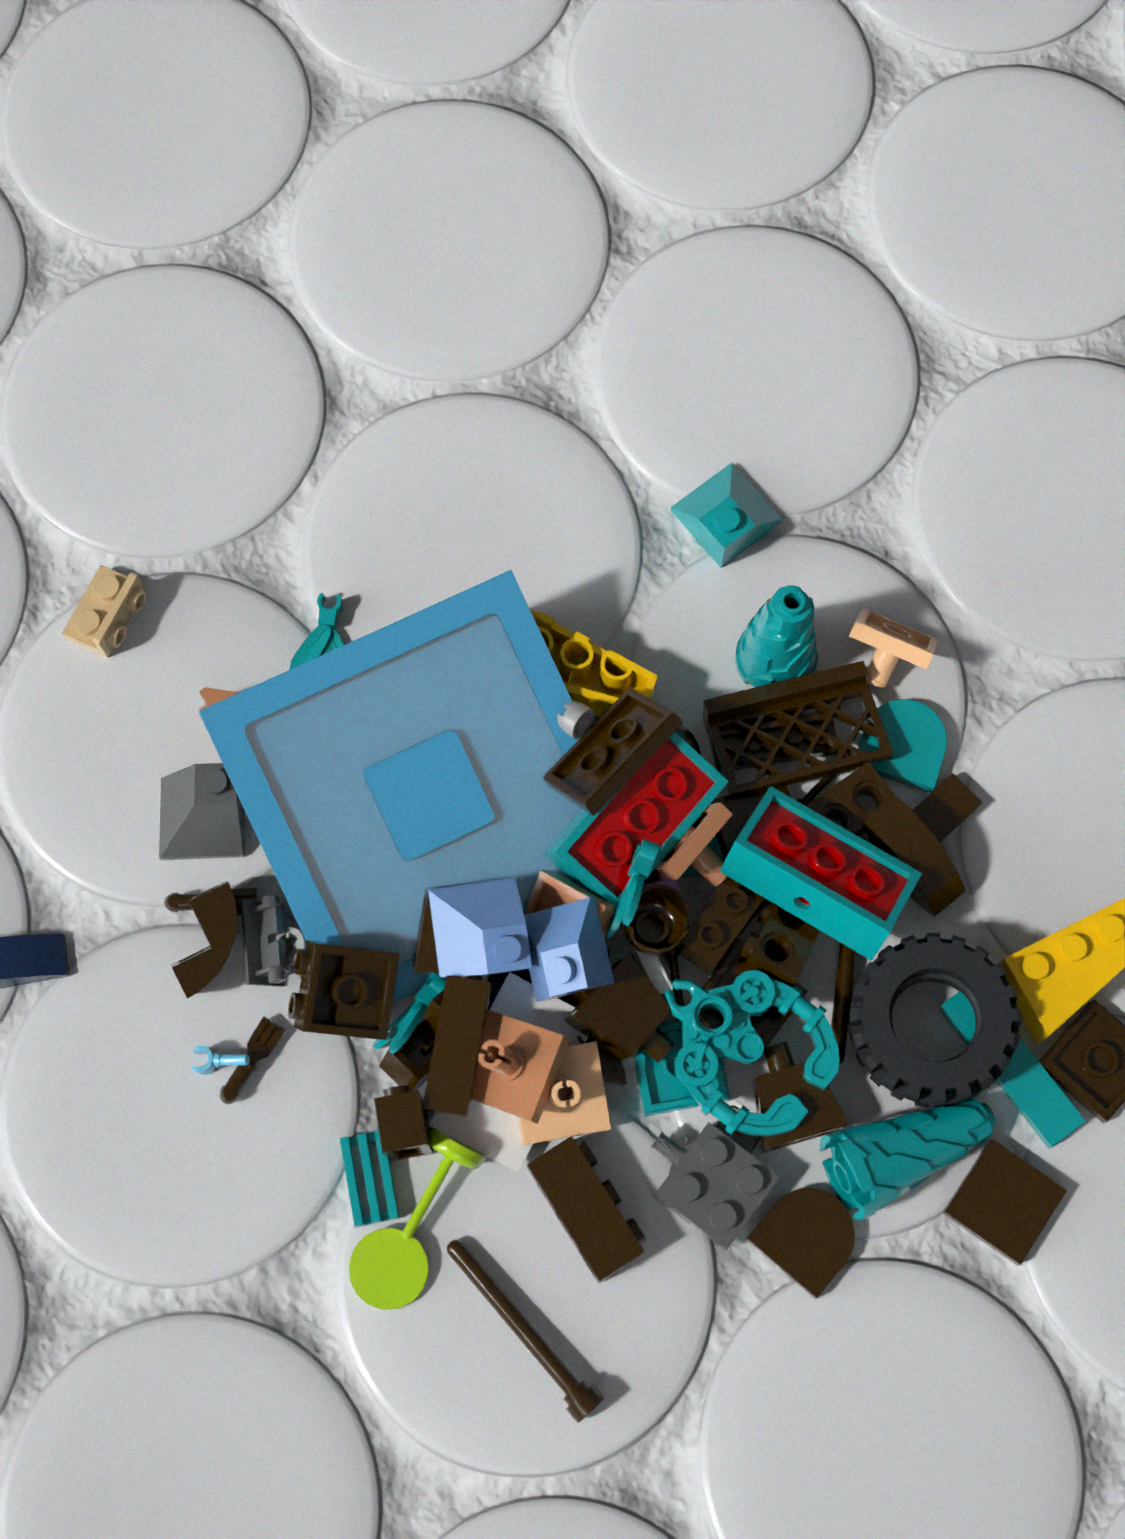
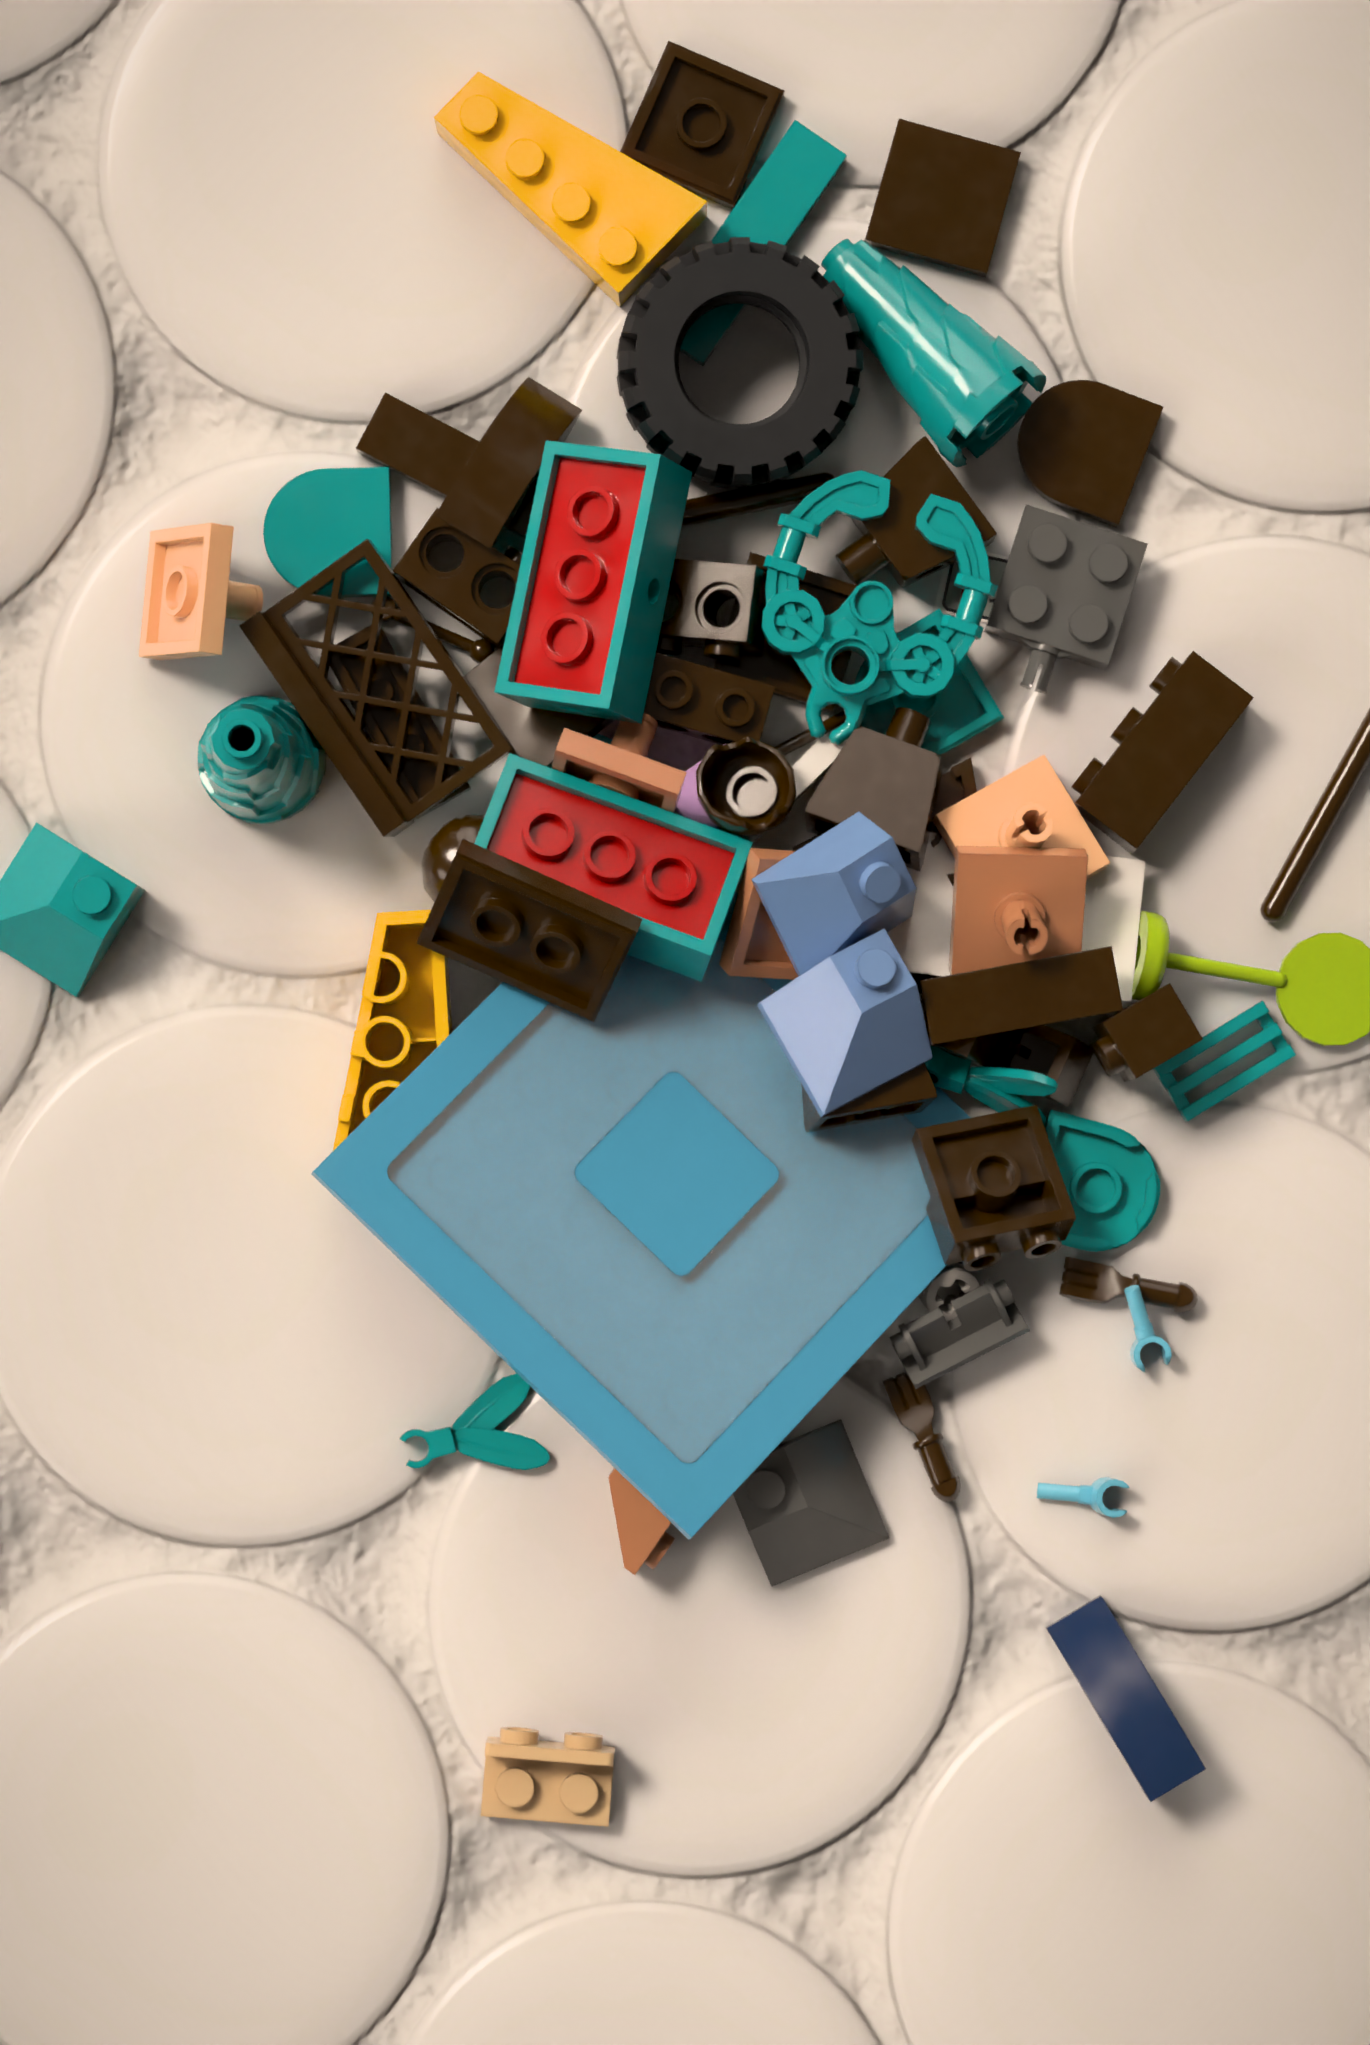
camera: 110 degrees left, 15 degrees up
dark brown brick [171,881,237,999] -> none
light grey hinge [557,701,595,739] -> none
teal piece [606,839,660,938] -> none
none -> medium azure hand [1037,1477,1129,1518]
none -> teal tile [1045,1110,1160,1252]

